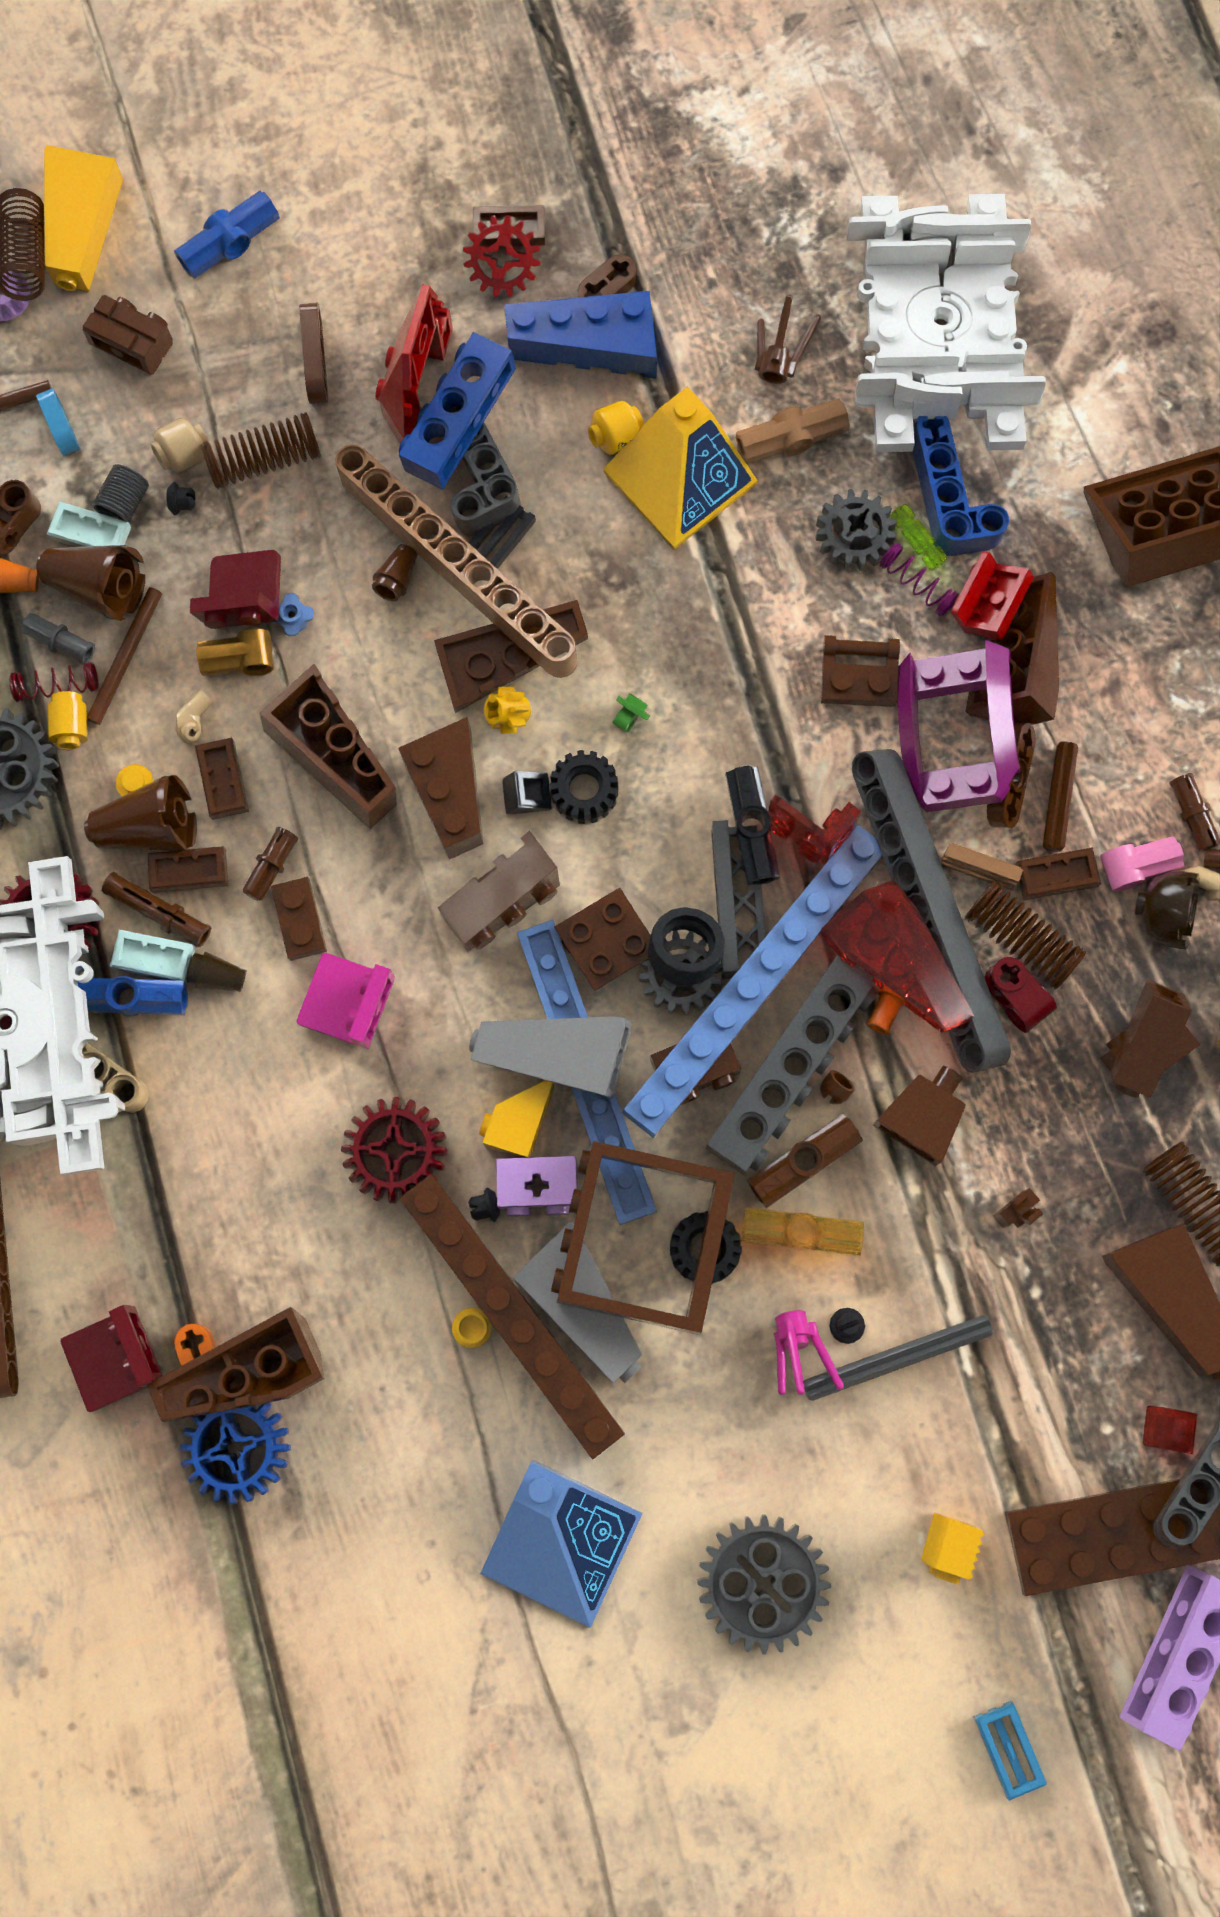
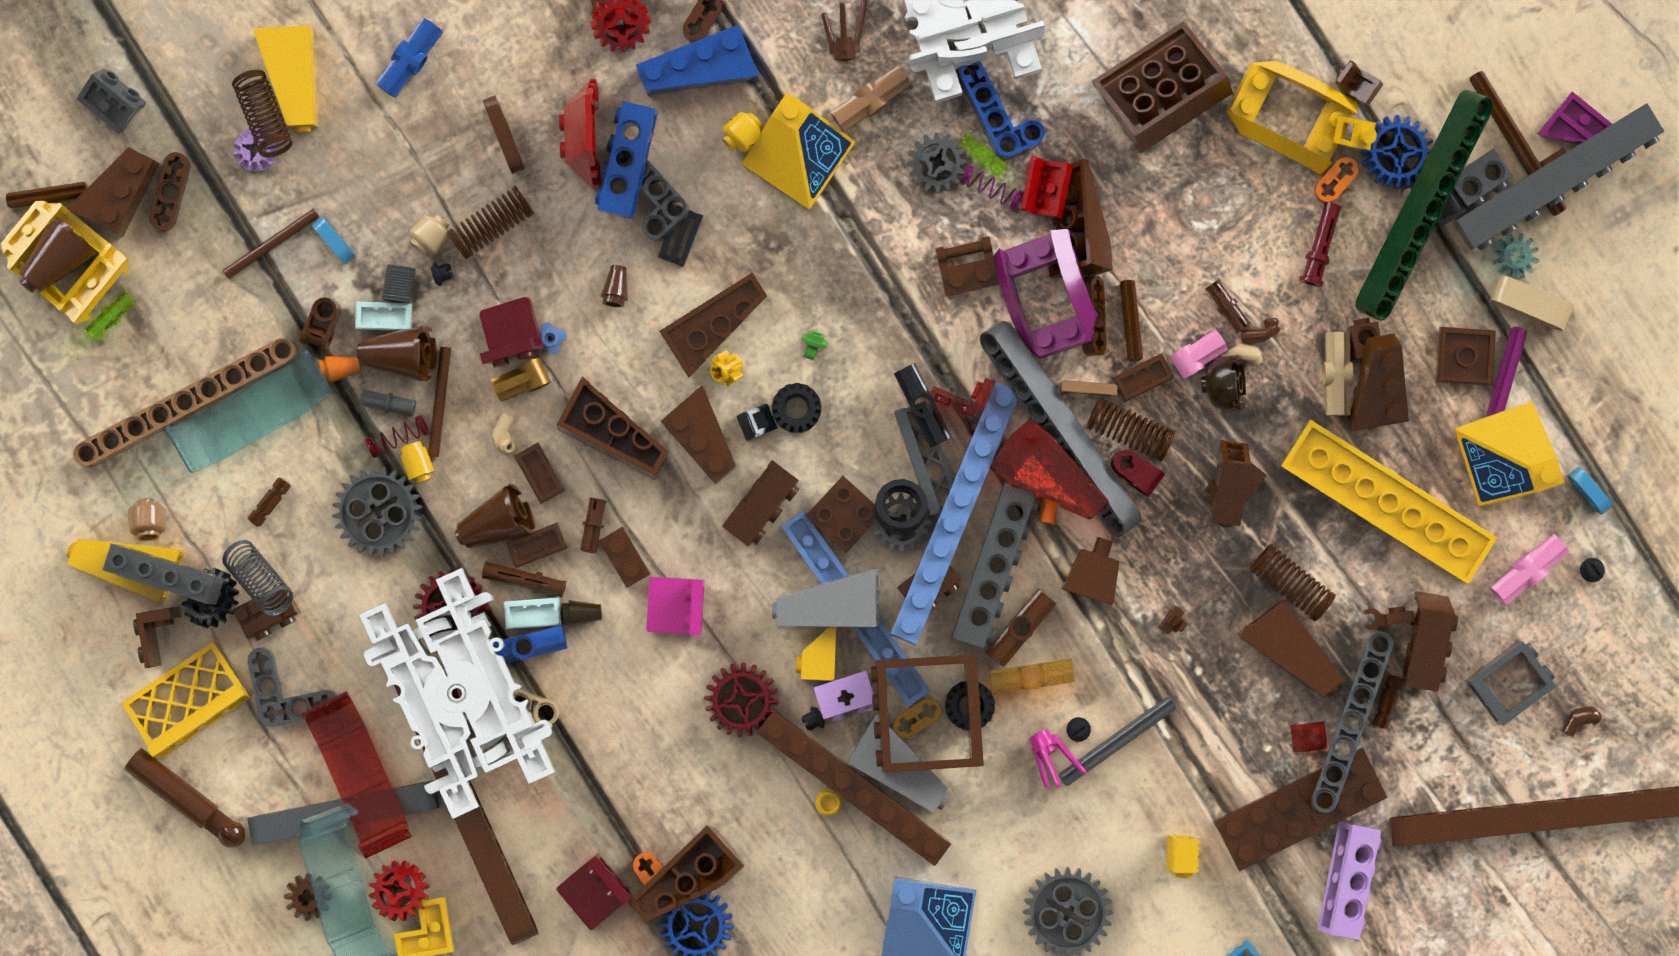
camera: 20 degrees left, 10 degrees up
reddish brown brick [82,295,173,375] -> none
yellow plate [116,764,154,796] -> none
medium nougat beam [335,444,578,678] -> none
reddish brown hinge [820,1070,855,1104] -> none
none -> pearl gold beam [893,698,941,738]

